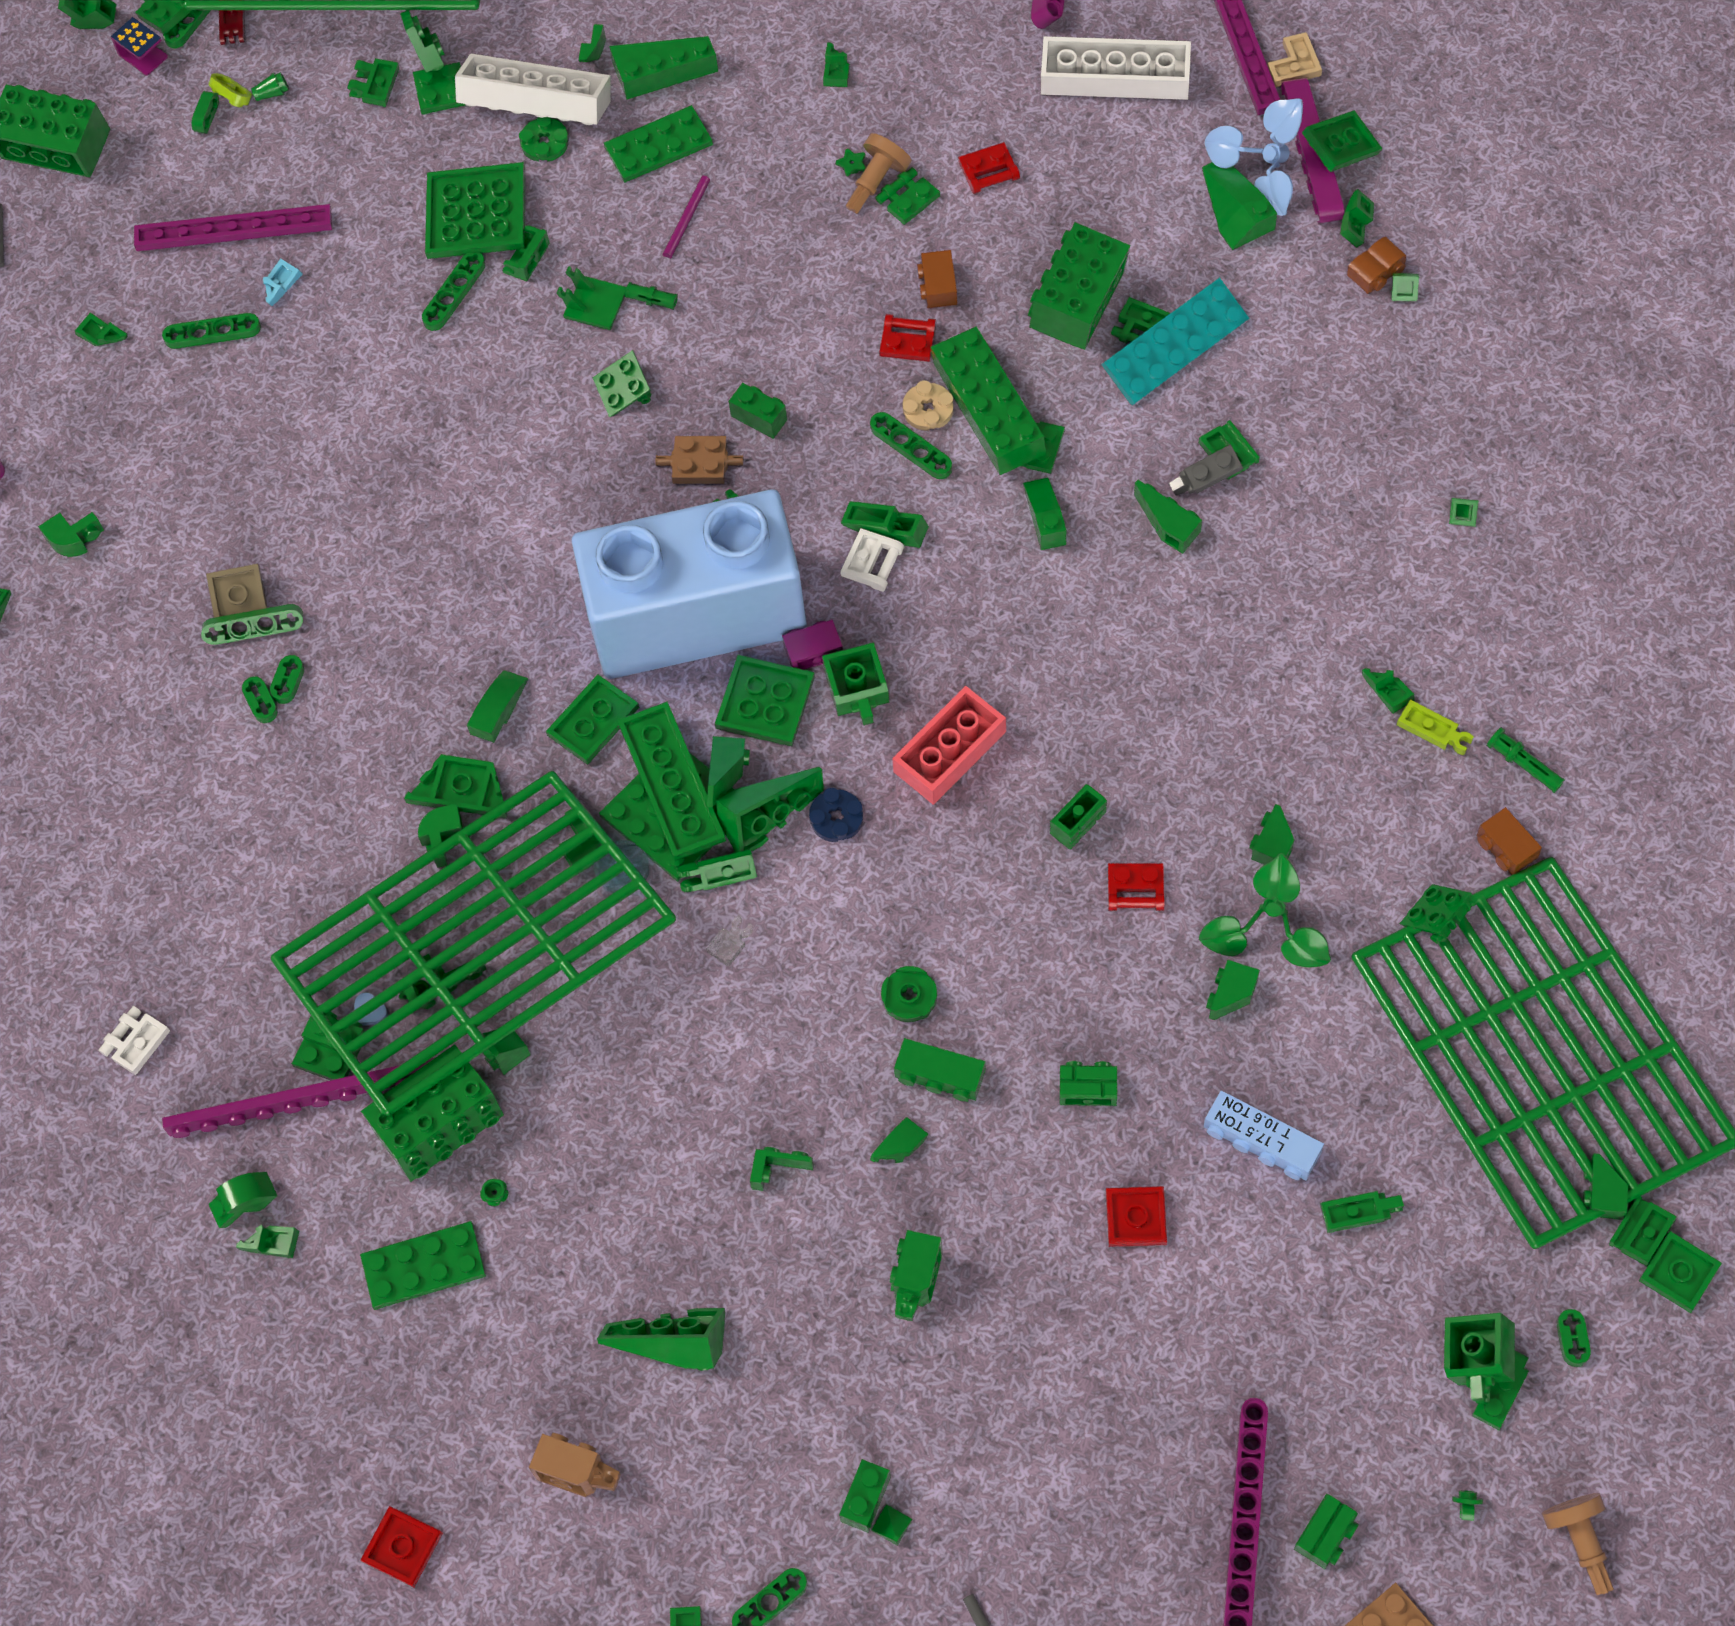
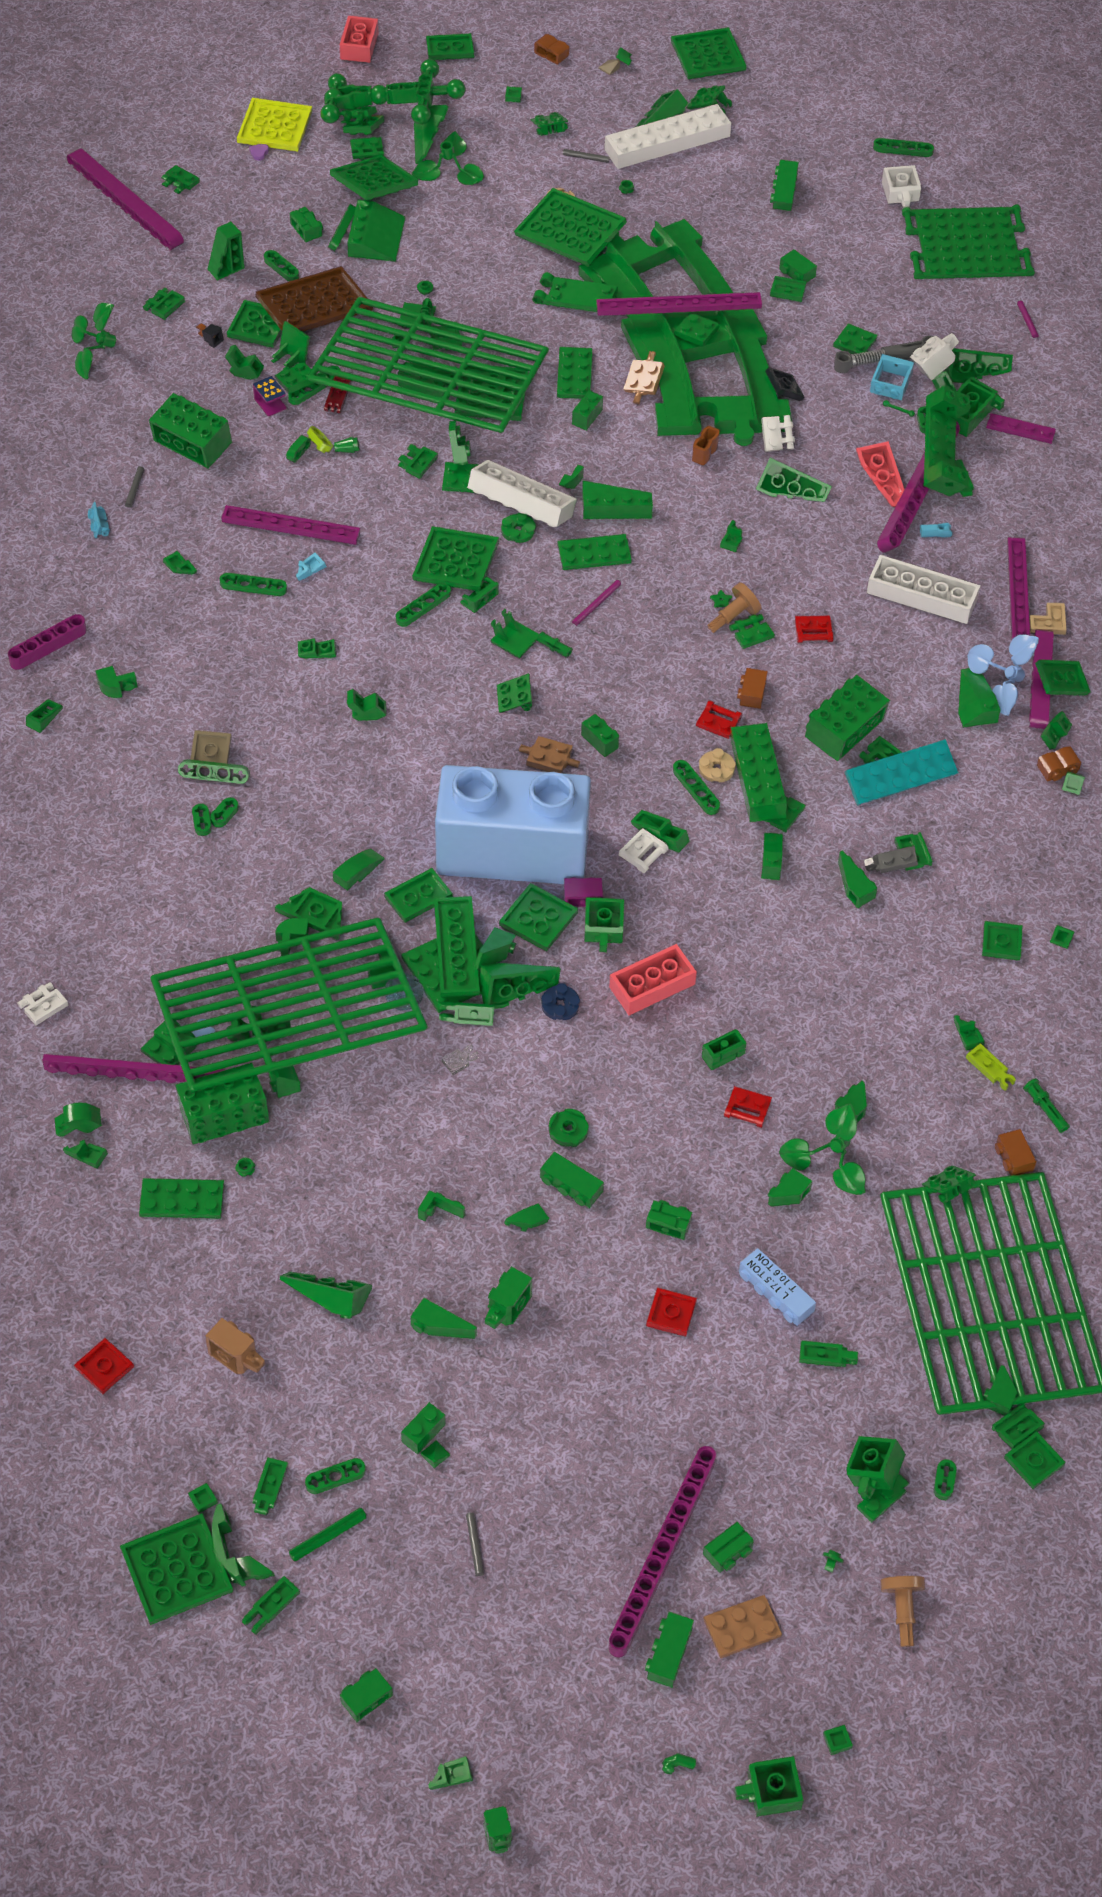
camera: 10 degrees right, 10 degrees down
none -> green slope [298,638,337,659]
none -> green brick [347,689,386,721]
none -> green slope [410,1298,477,1339]
none -> green plate [982,921,1023,961]

